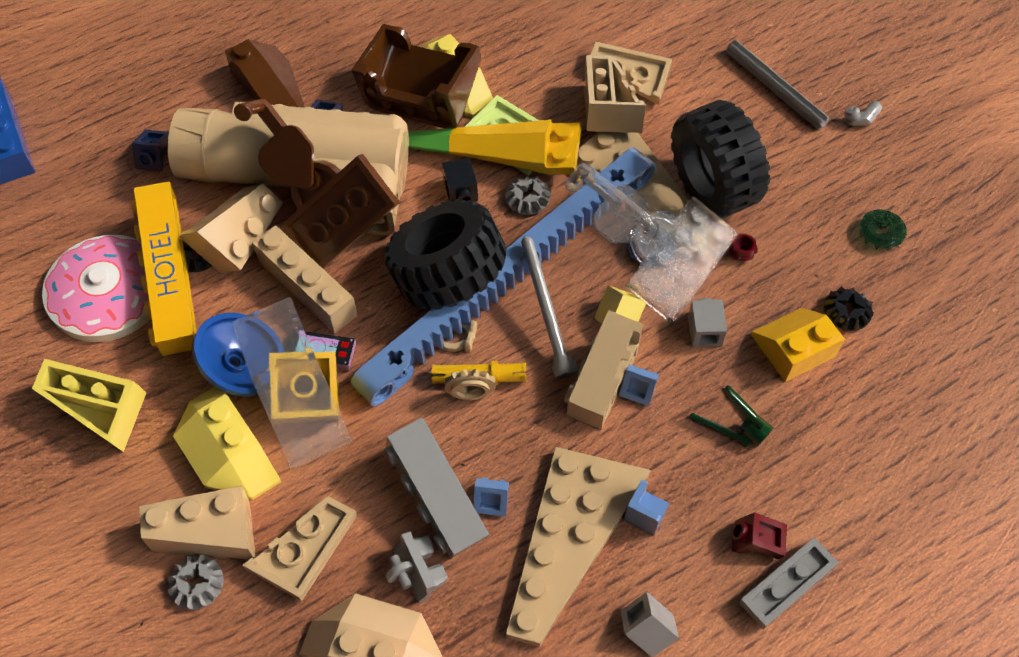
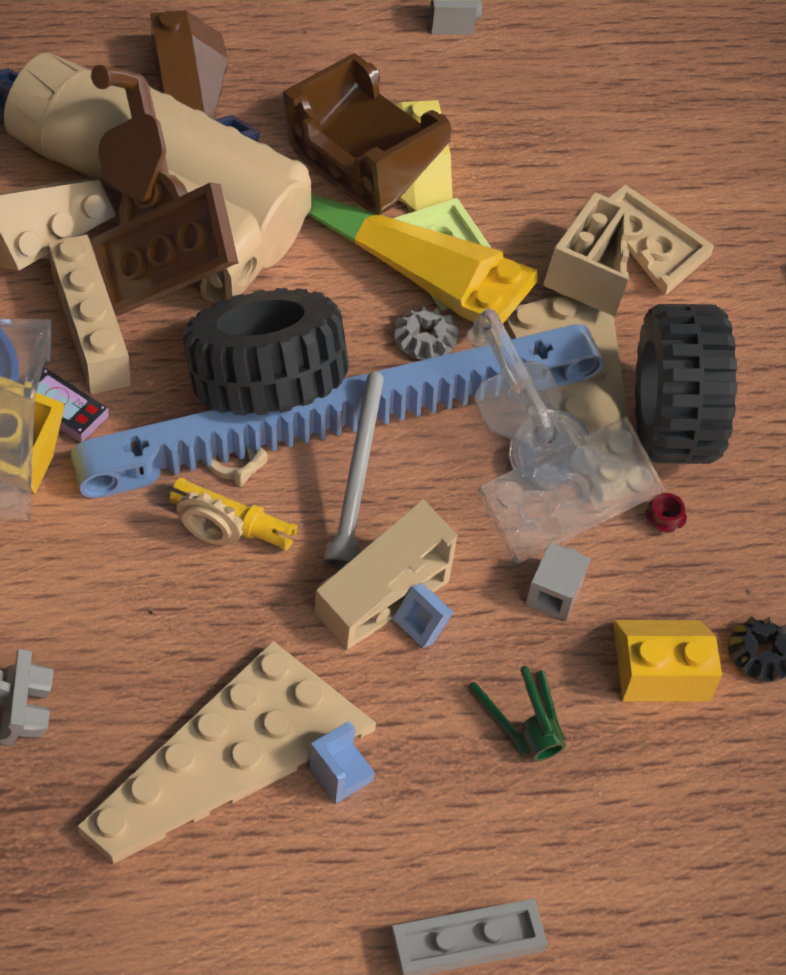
camera: 20 degrees right, 5 degrees down
light grey wedge [384,417,489,559] -> none
black brick [442,157,478,202] -> none
medium blue tile [473,477,509,517] -> none
light yellow panel [595,285,646,323] -> none
light grey panel [621,592,679,657] -> none
dark red bracket [732,512,787,559] -> none

